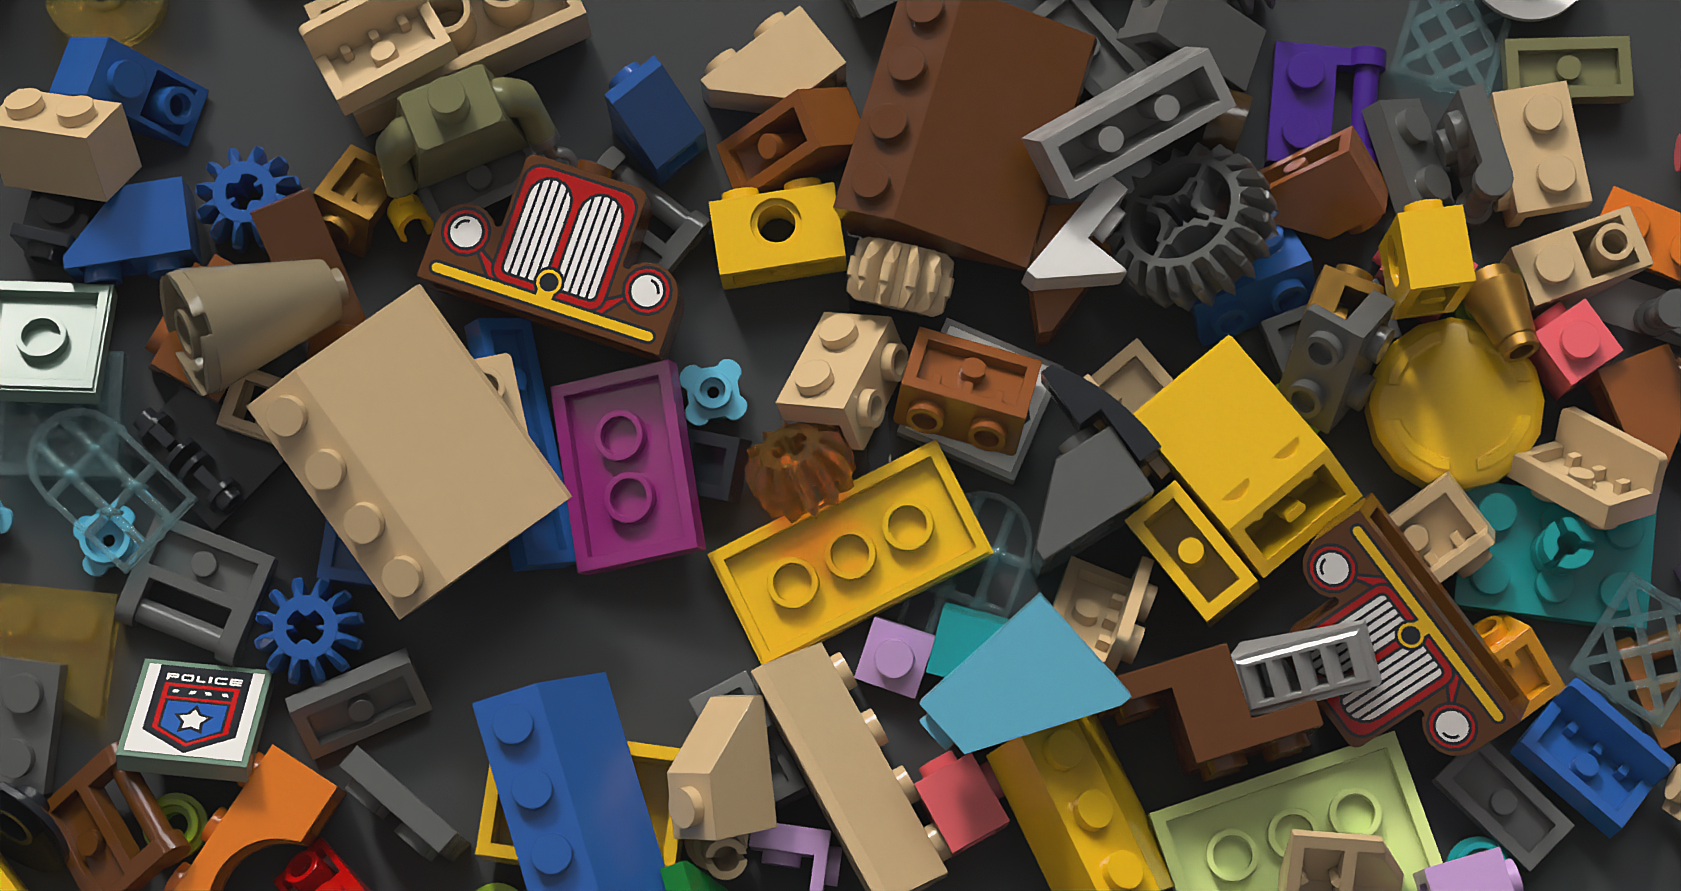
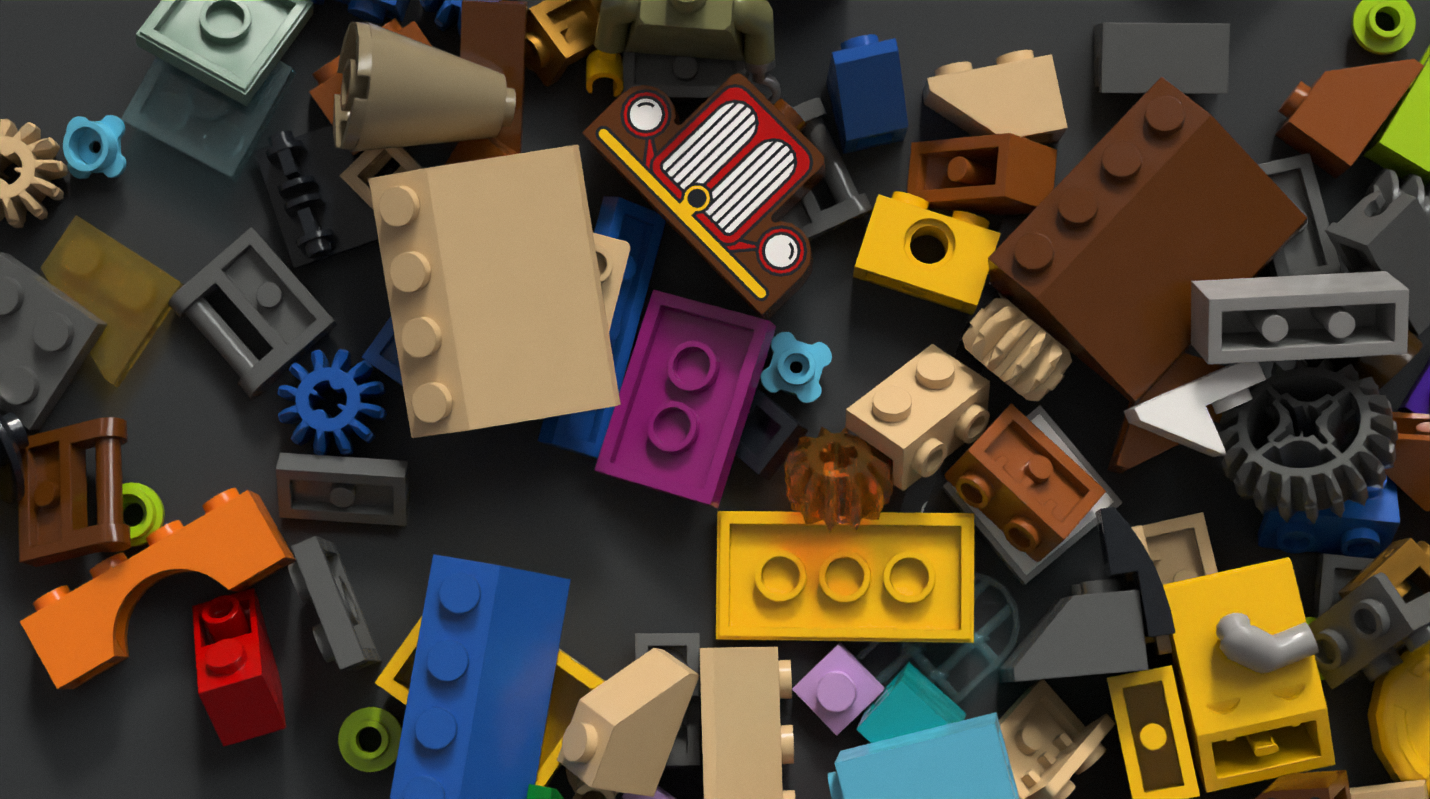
camera: 25 degrees right, 5 degrees up
clear light blue window [26,407,198,574] -> none
medium azure plate [73,505,143,577] -> none
tile [116,658,274,783] -> none
none -> light grey arm [1216,613,1319,673]

